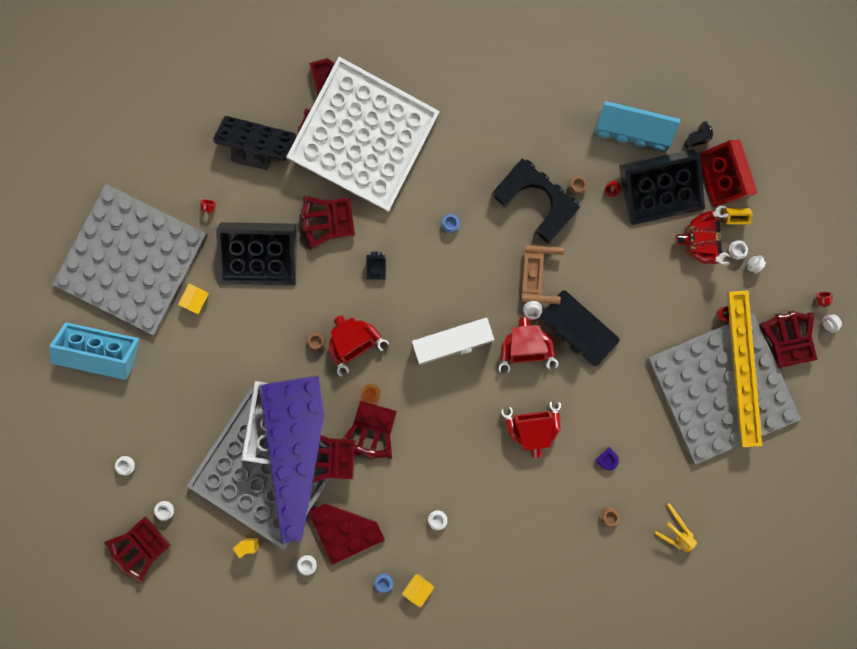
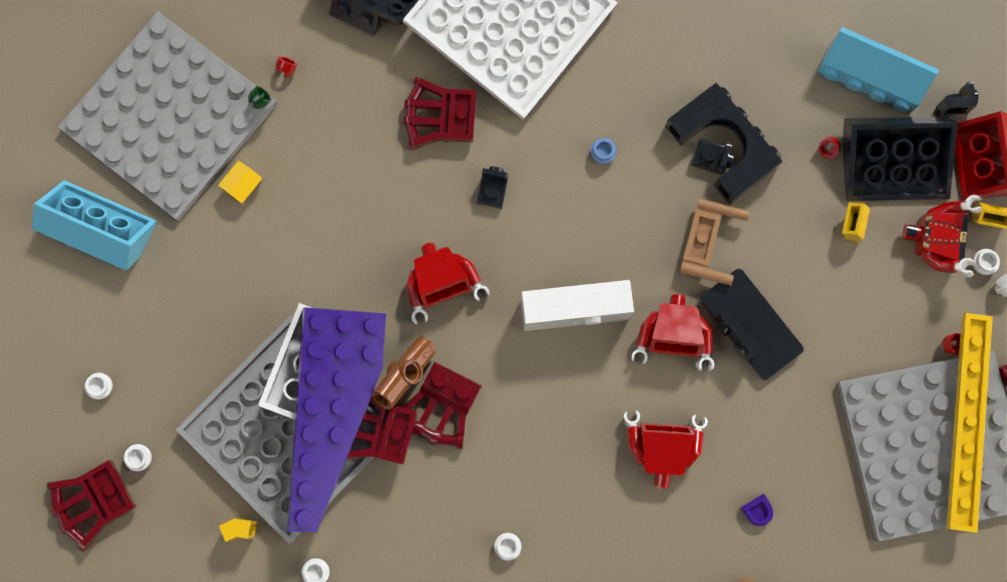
camera: 10 degrees right, 5 degrees down
black slope [216,222,297,285] -> none
medium nougat plate [307,332,326,351] -> none
dark red plate [308,503,385,565] -> none
clear orange plate [361,384,381,403] -> none
white plate [523,301,542,319] -> none
medium nougat plate [568,176,588,195] -> none
none -> dark green hinge [248,86,271,109]
none -> dark orange piece [372,337,436,409]
none -> black bracket [691,139,734,175]
none -> yellow piece [842,202,870,243]

